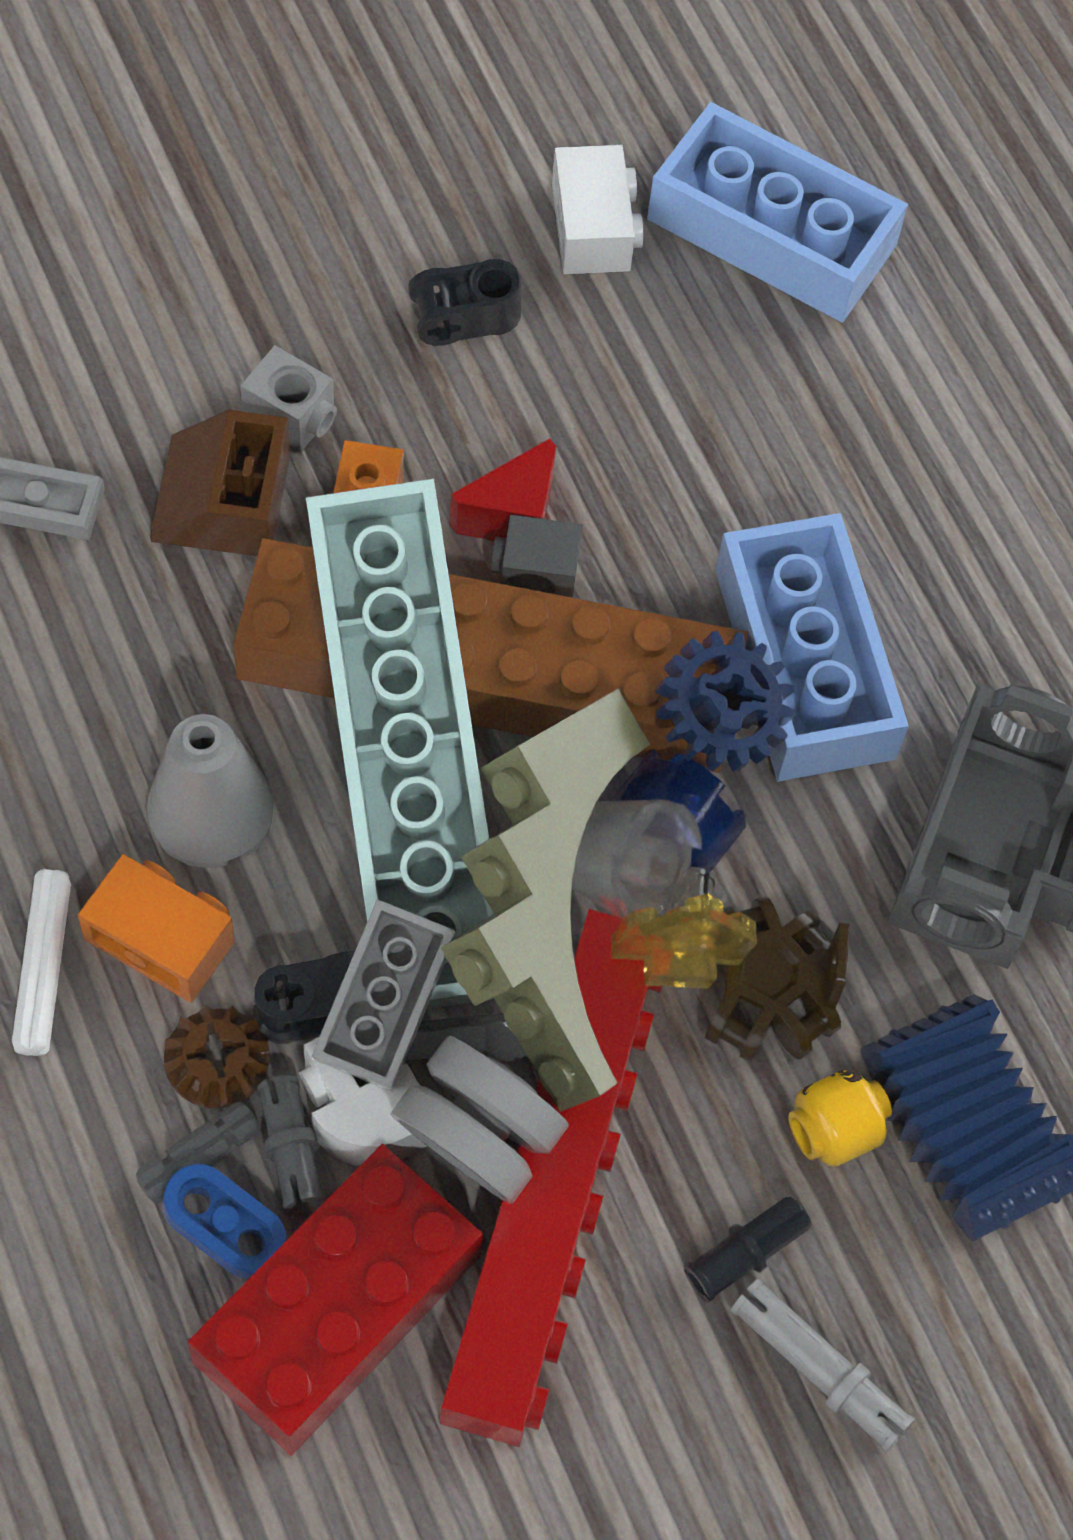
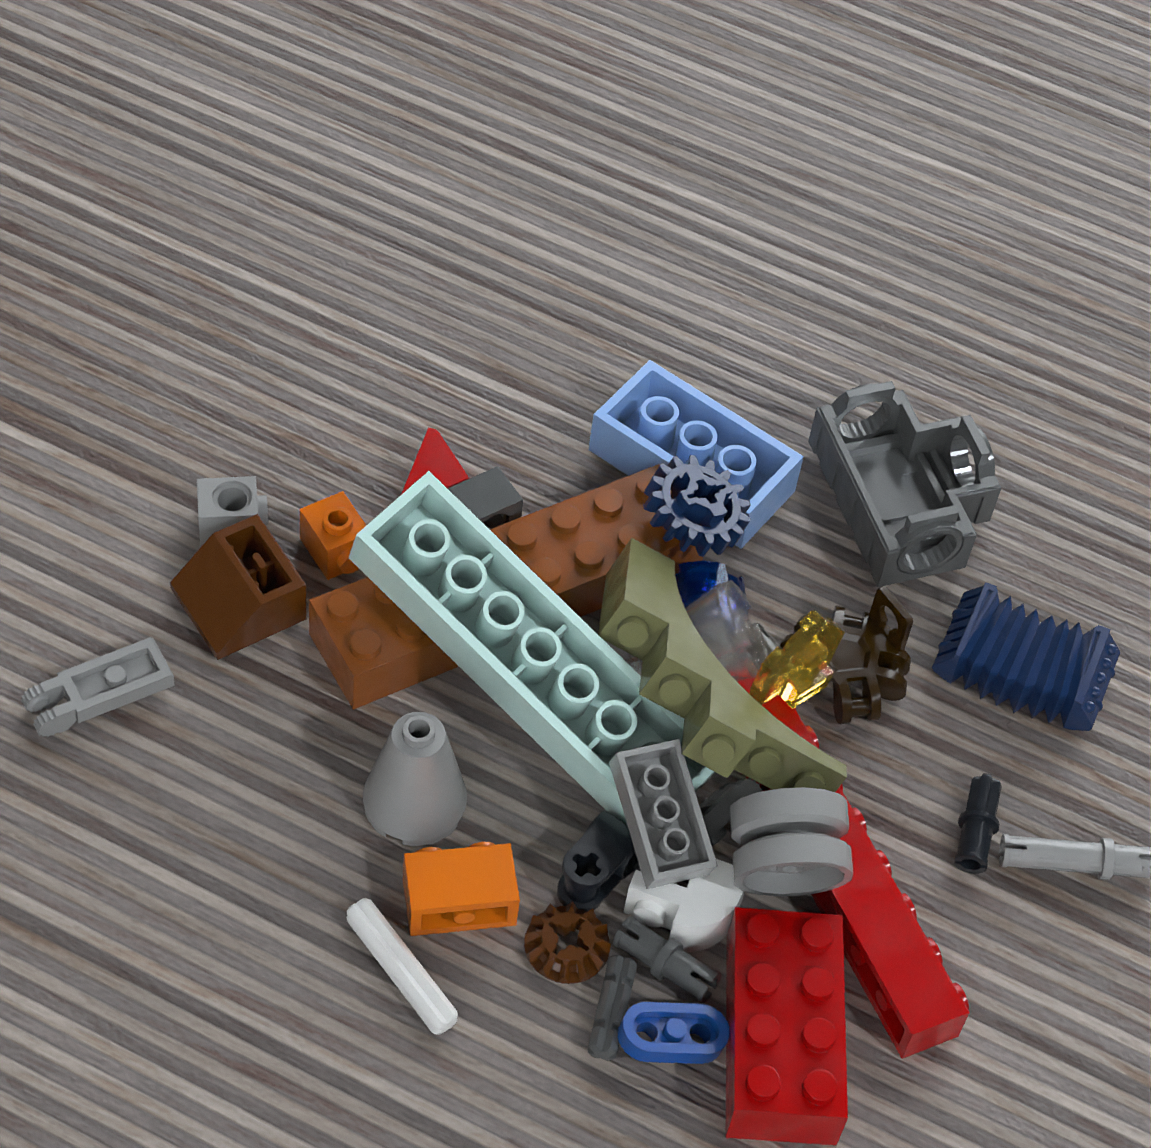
camera: 40 degrees left, 10 degrees down
black piece [408,259,521,346] -> none
white brick [552,145,643,274] -> none
light blue brick [647,102,908,323] -> none
yellow head [788,1069,892,1167] -> none

